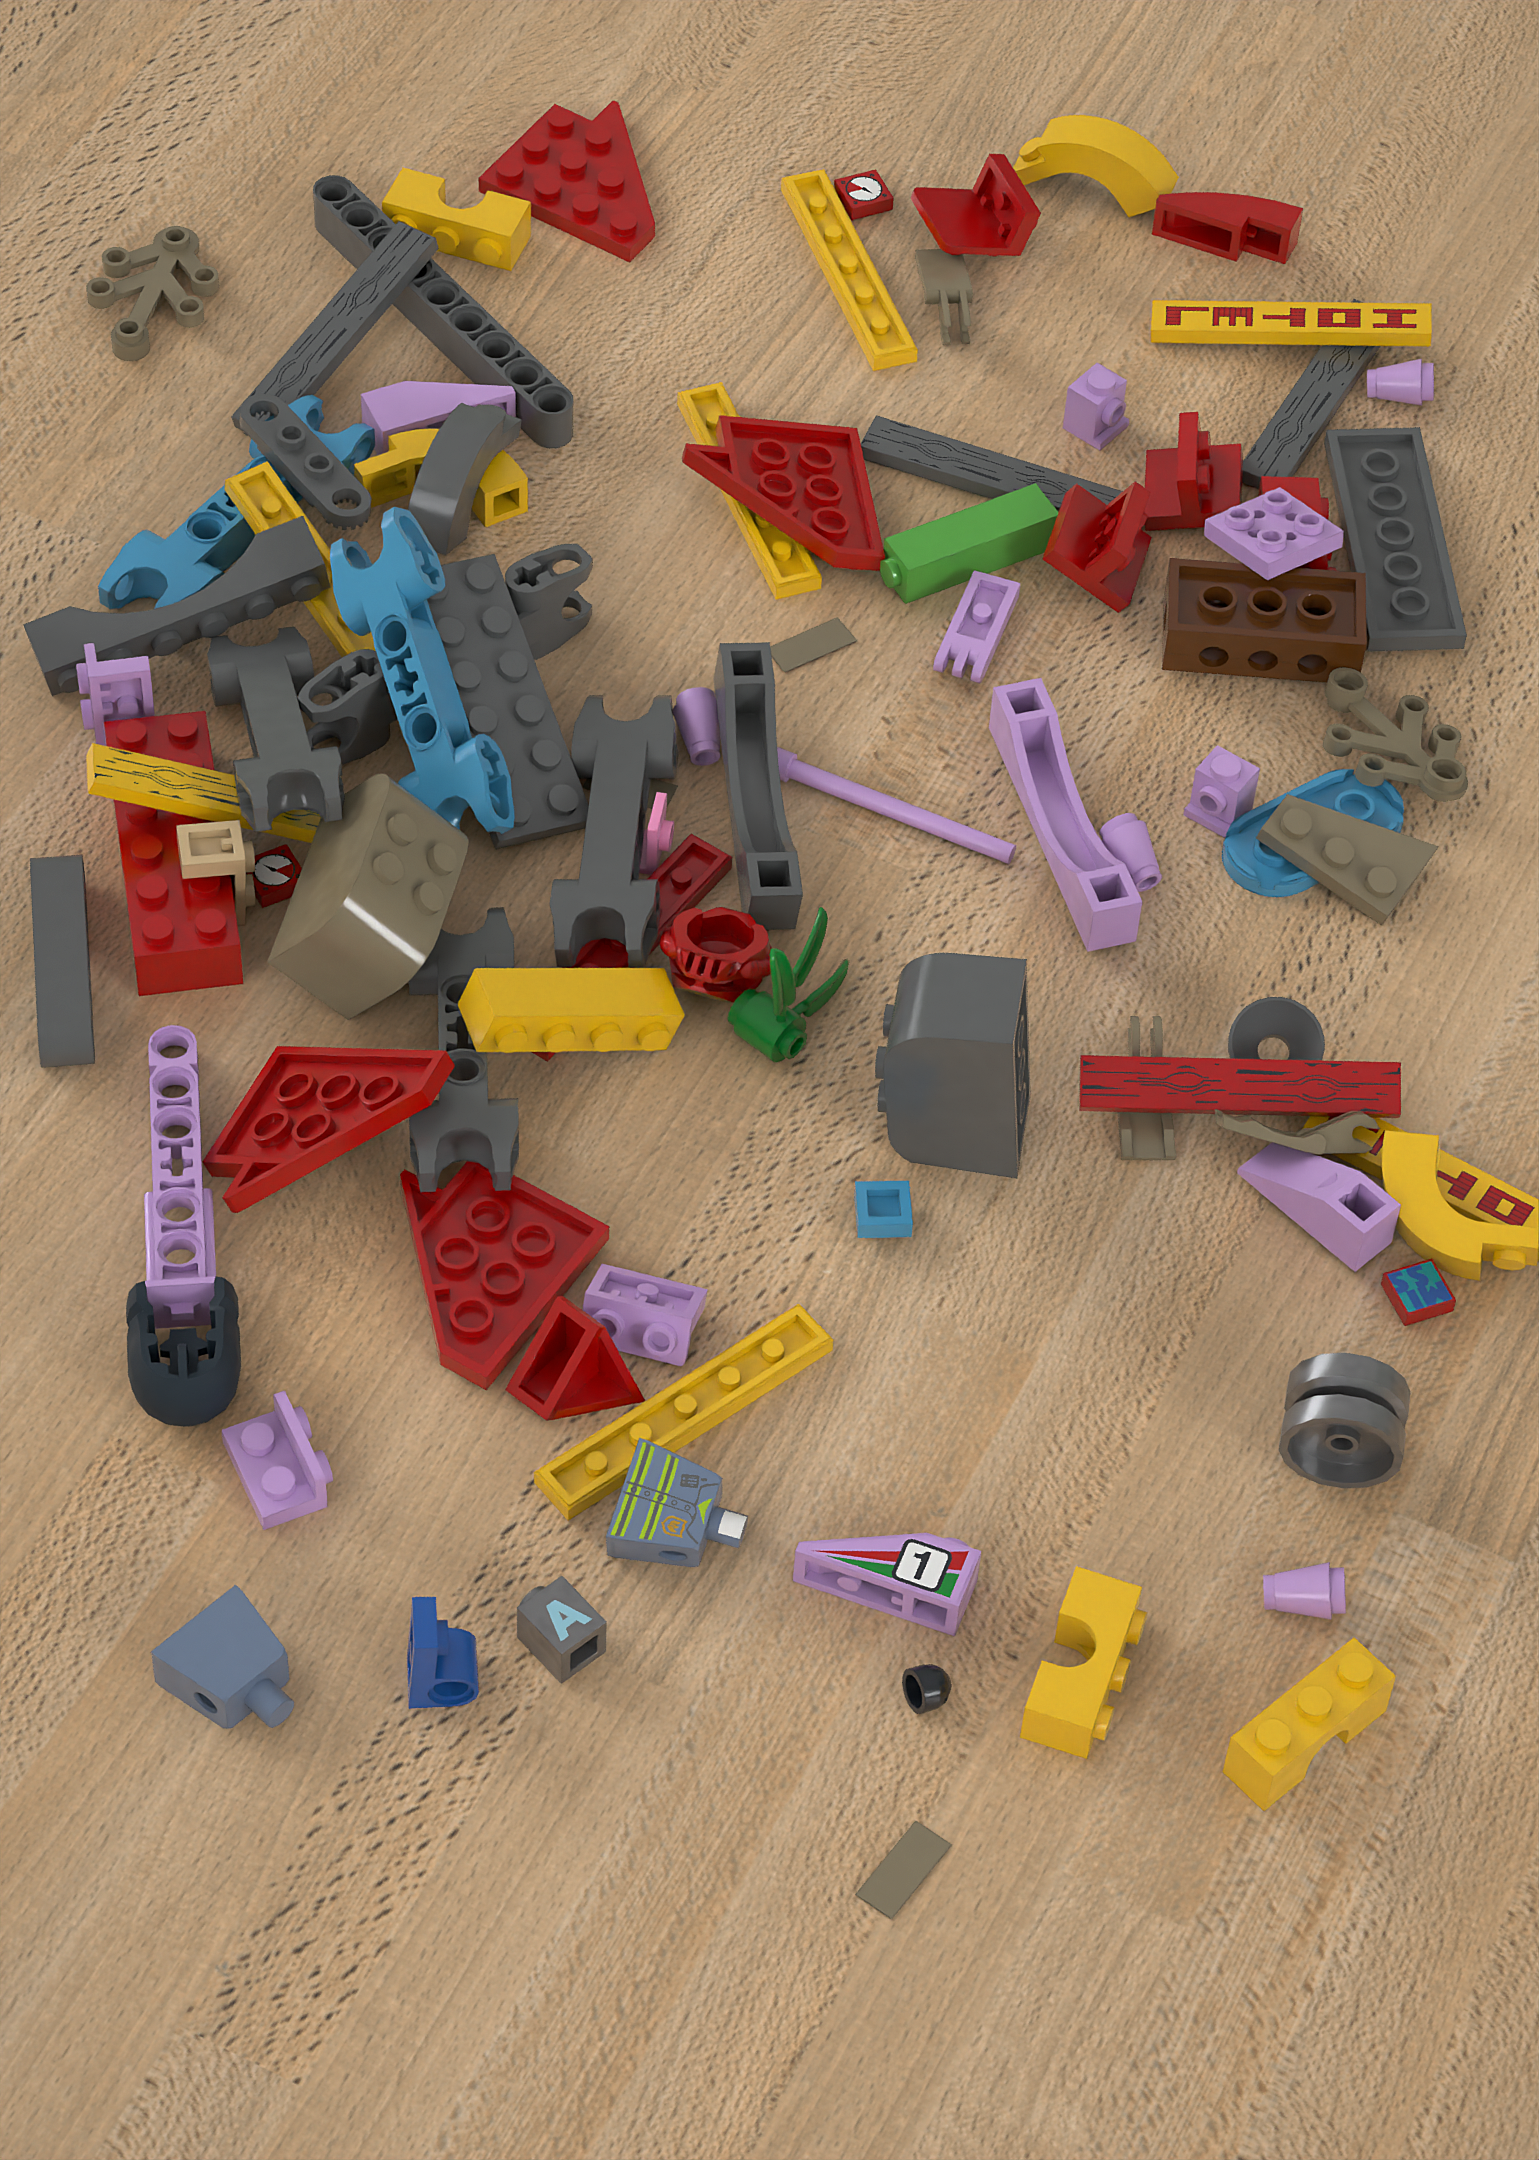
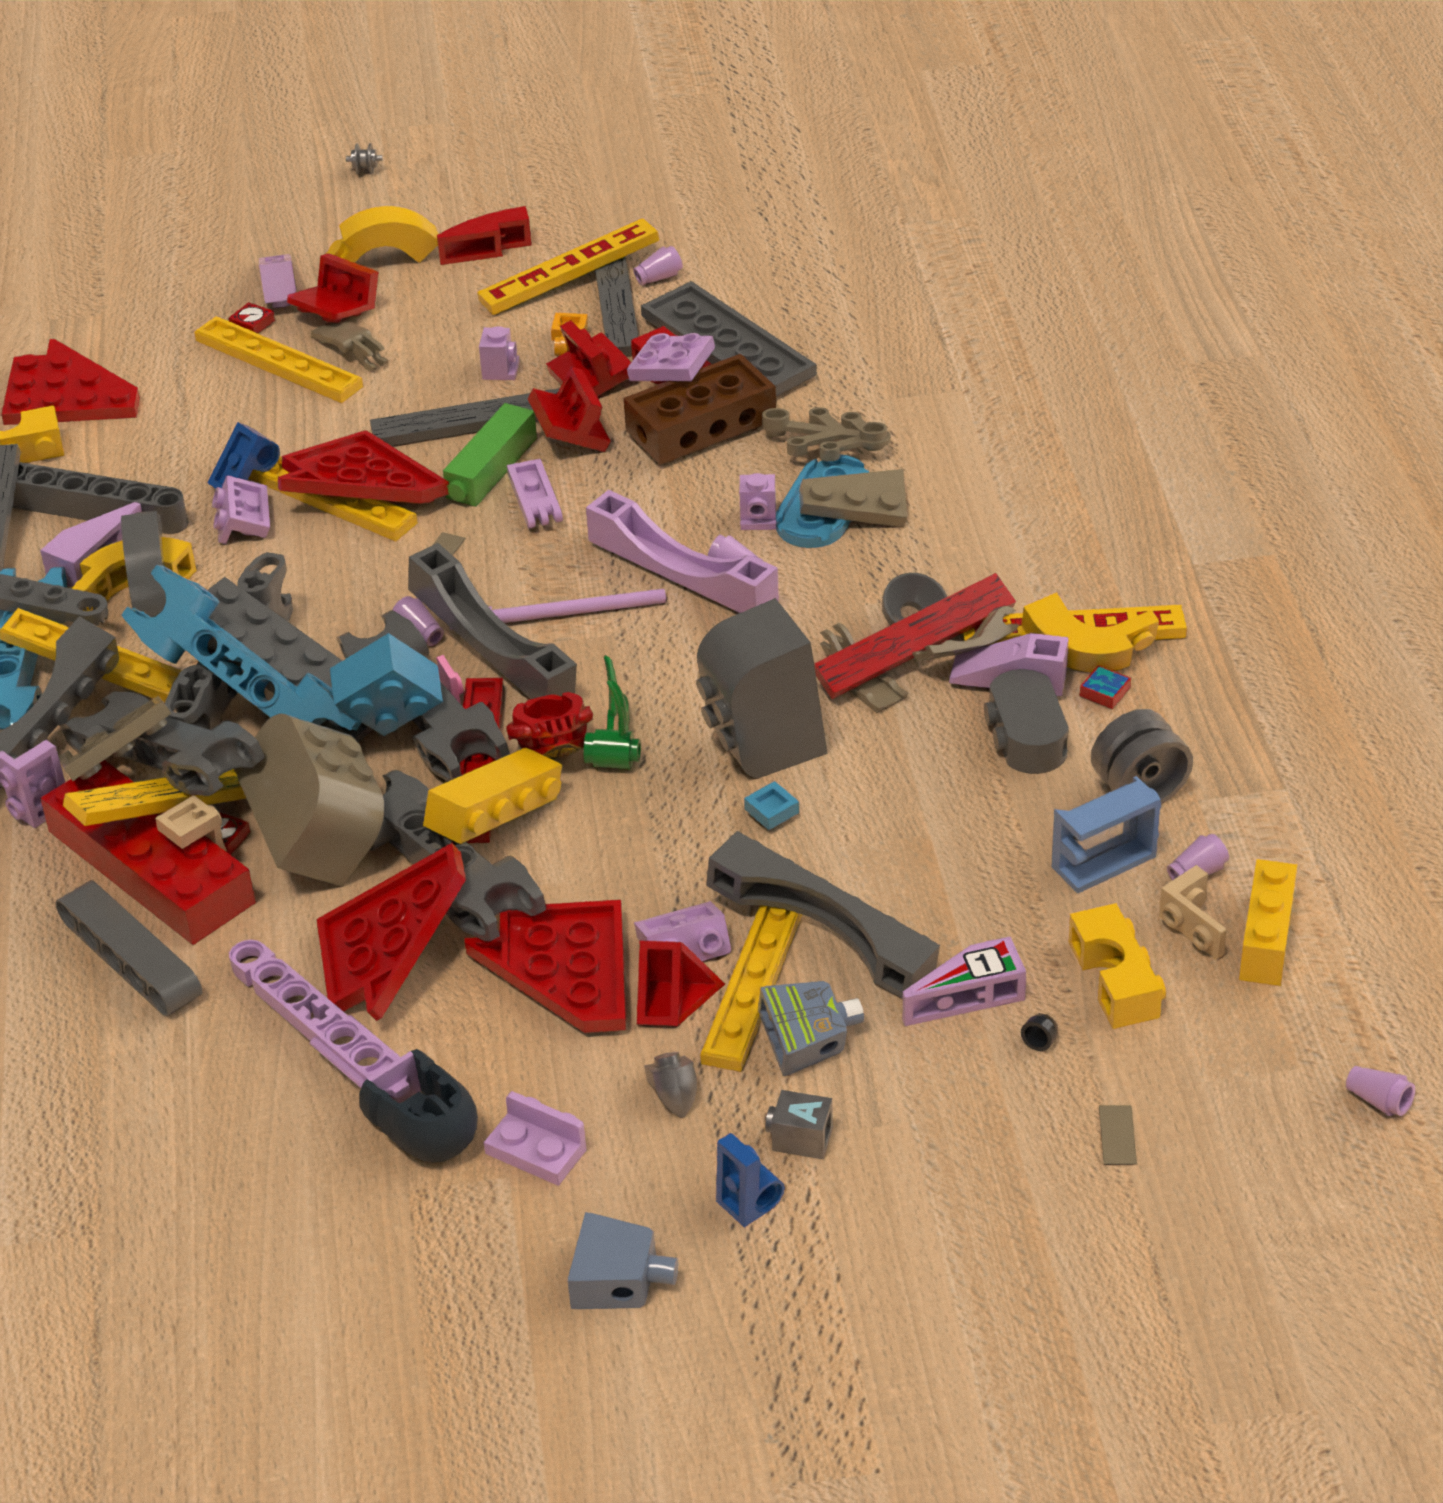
camera: 30 degrees left, 10 degrees down
none -> dark tan wing [58,696,172,781]
none -> blue plate [207,422,280,489]
none -> lavender bracket [212,476,270,544]
none -> lavender slope [259,254,296,308]
none -> dark azure brick [330,633,443,736]
none -> flat silver wheel [346,143,383,174]
none -> light orange plate [551,313,588,356]
none -> flat silver plate [644,1052,697,1117]
none -> dark grey arch [706,831,940,999]
none -> dark grey brick [984,669,1069,774]
none -> medium blue window [1051,776,1161,894]
none -> tan bracket [1159,865,1226,960]
none -> lavender cone [1346,1066,1415,1116]

